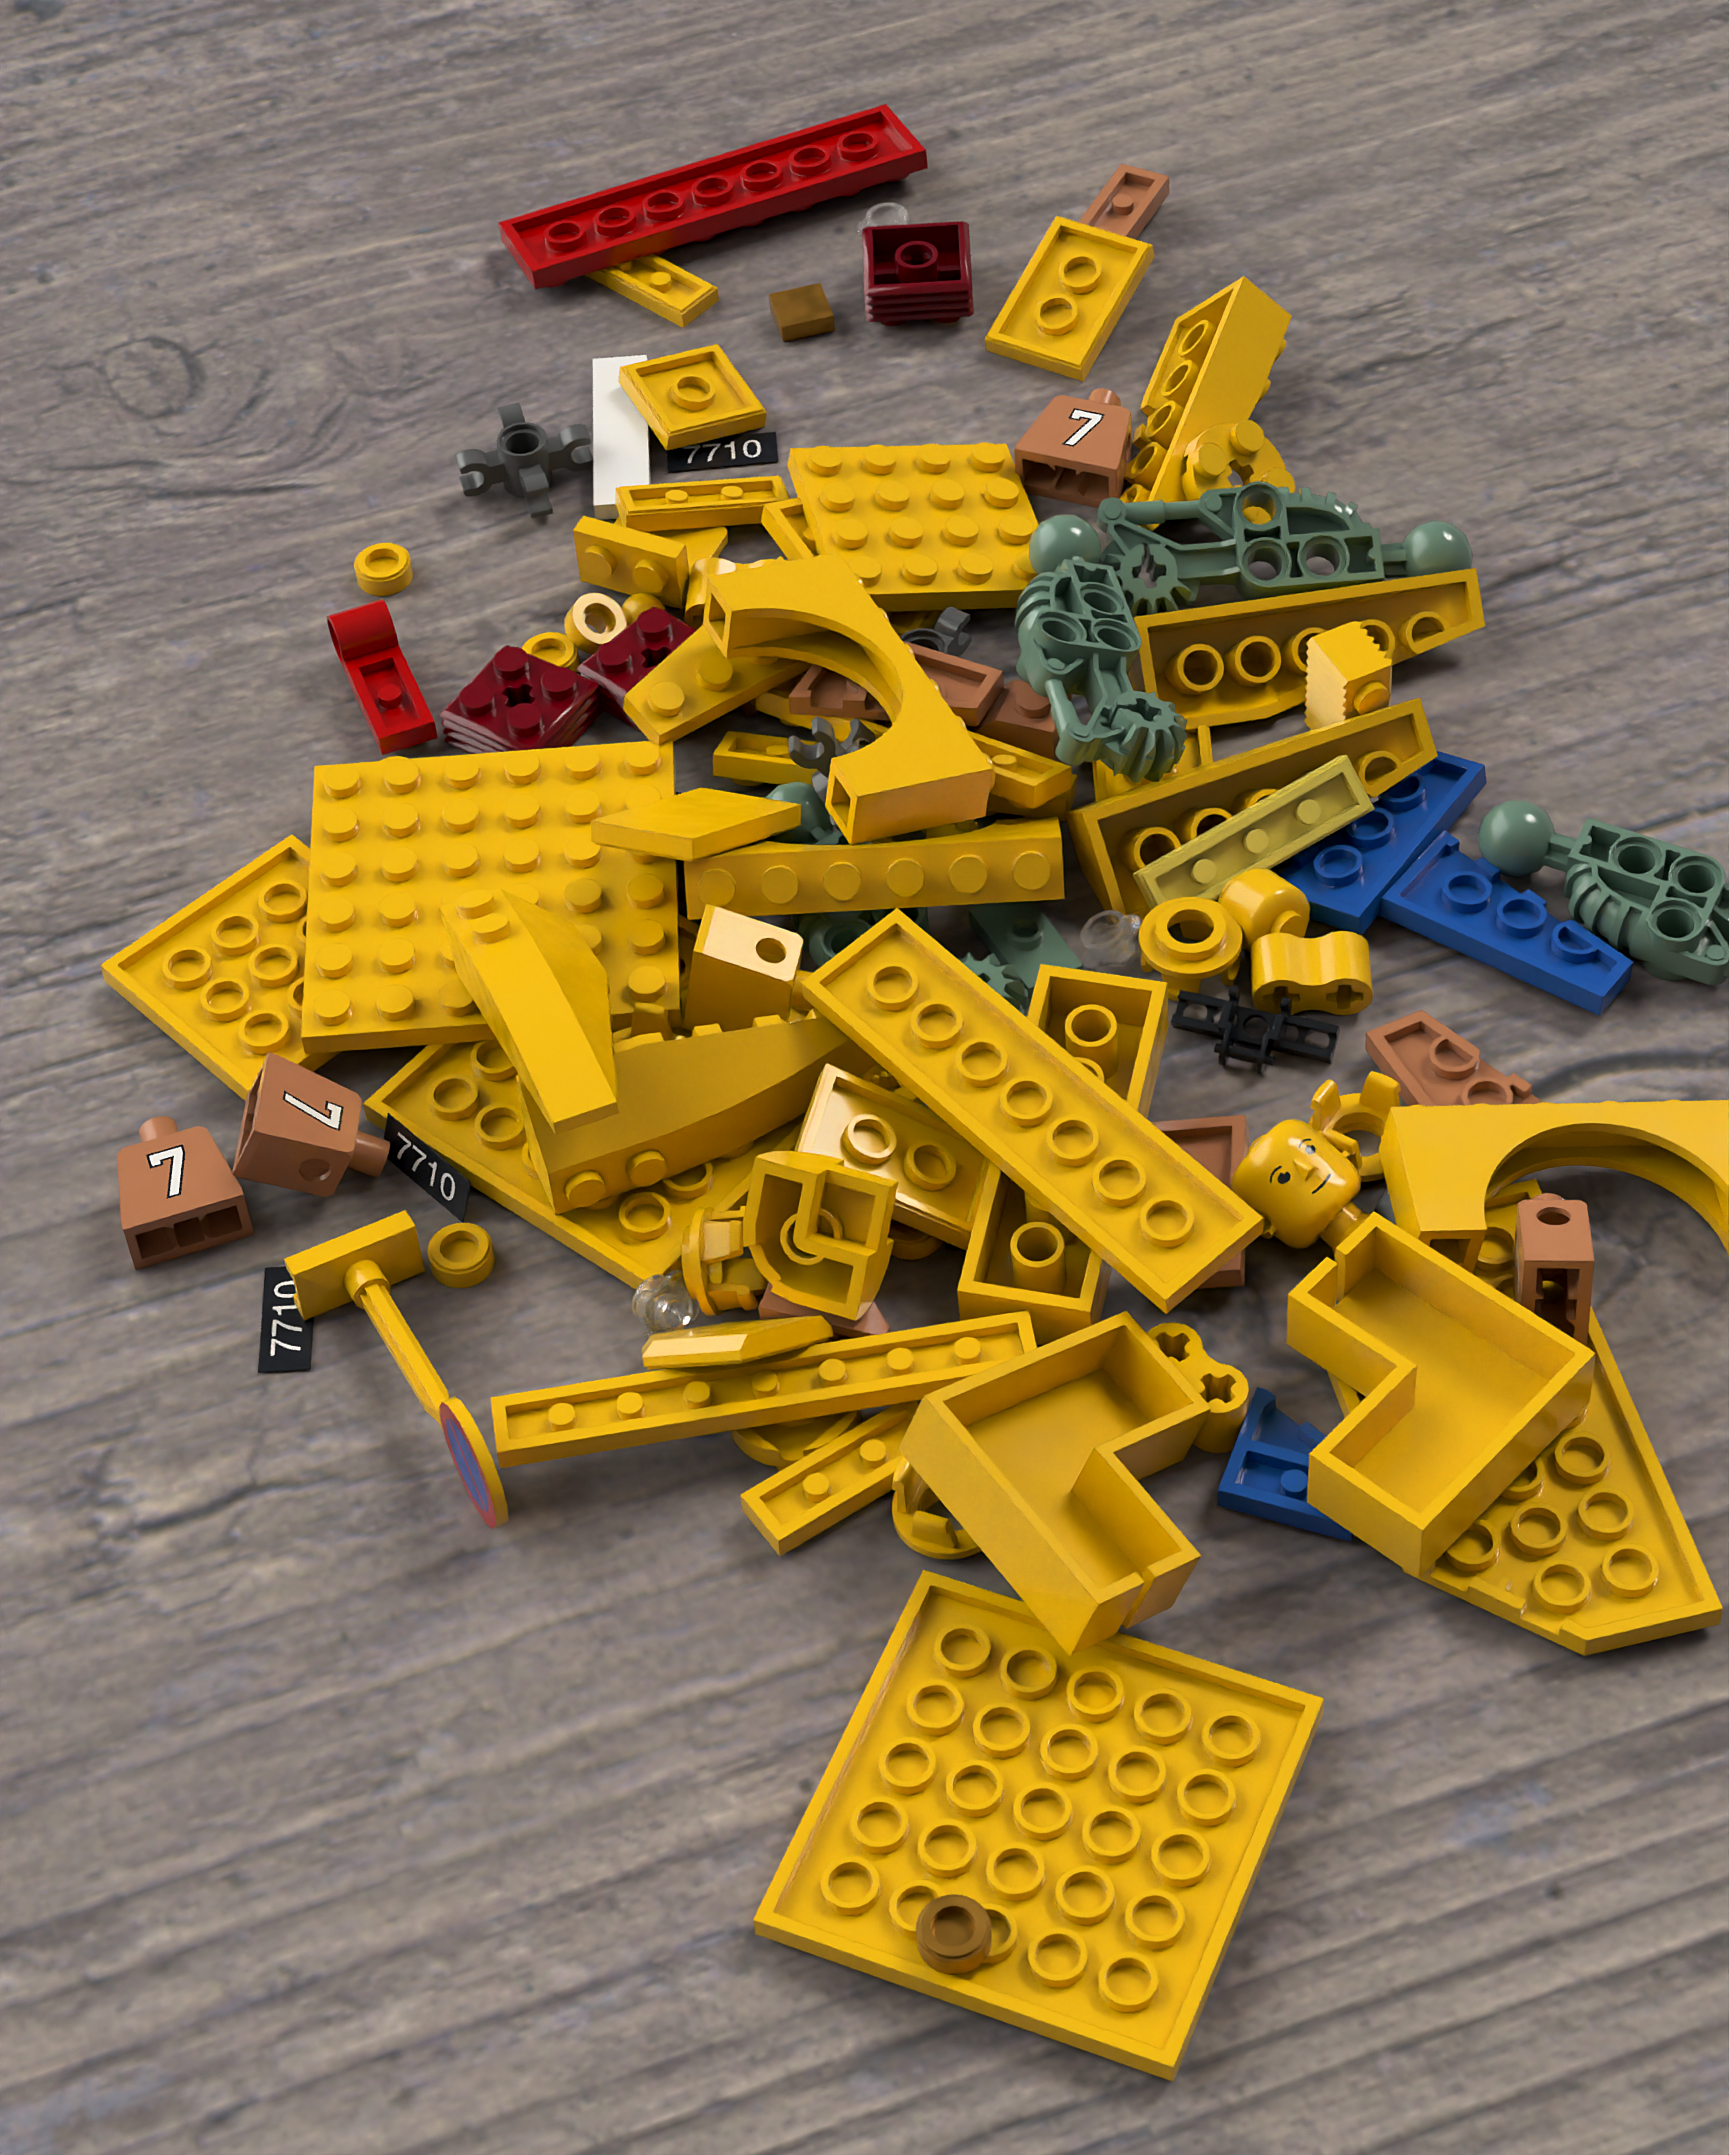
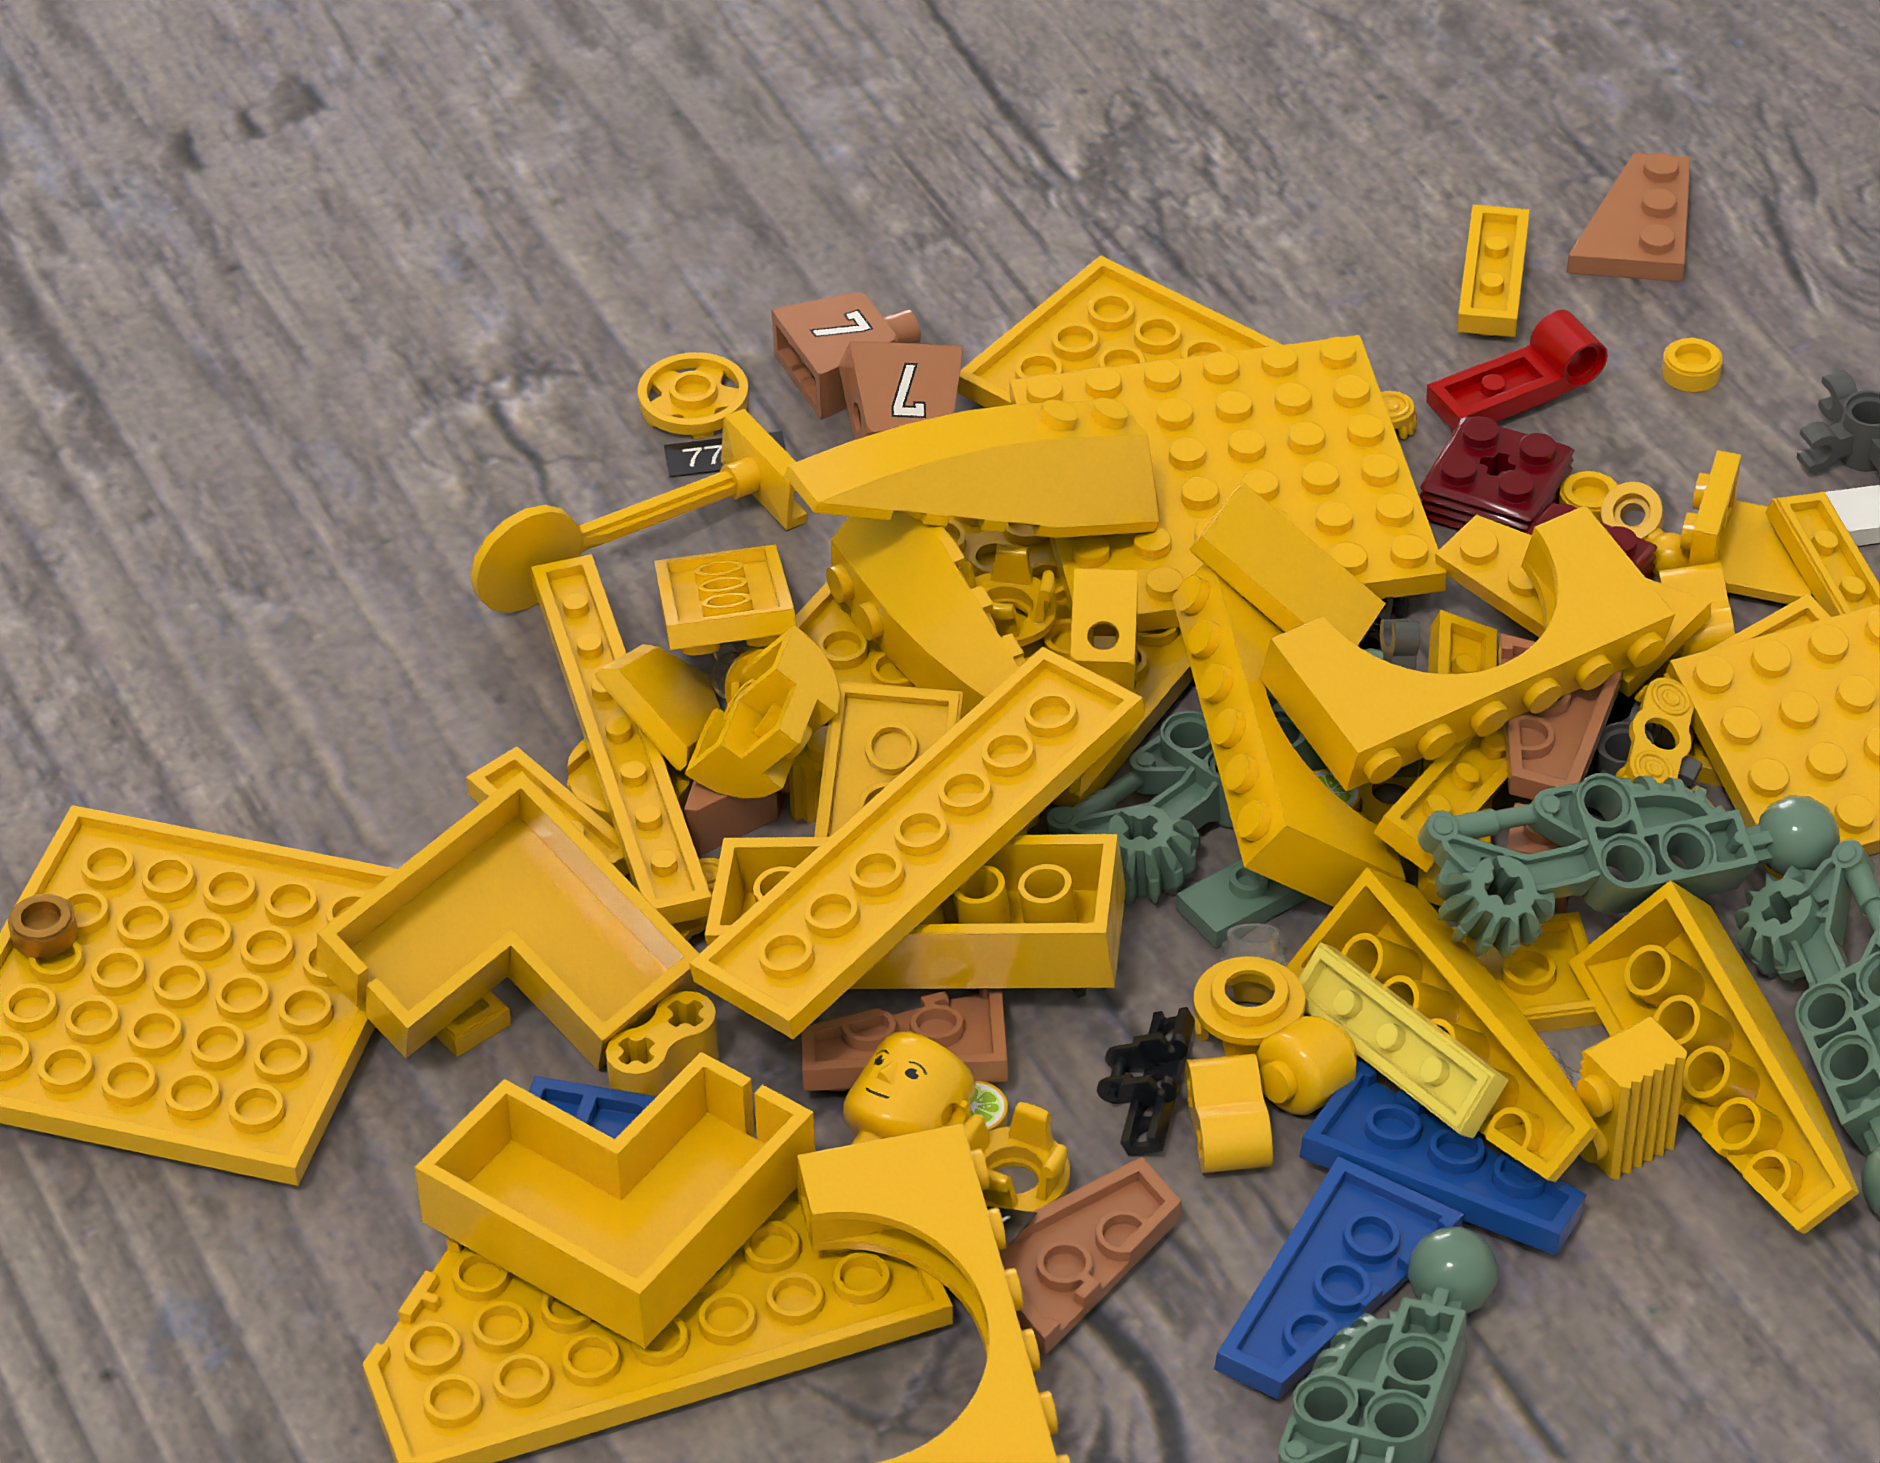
camera: 80 degrees right, 5 degrees down
yellow tile [427,1223,495,1288] -> none
nougat torso [1513,1193,1594,1347] -> none
none -> yellow wheel [638,352,749,439]
none -> yellow plate [654,544,797,655]
none -> yellow plate [1457,204,1530,337]
none -> nougat wing [1567,153,1690,282]
none -> yellow piece [1615,677,1694,783]

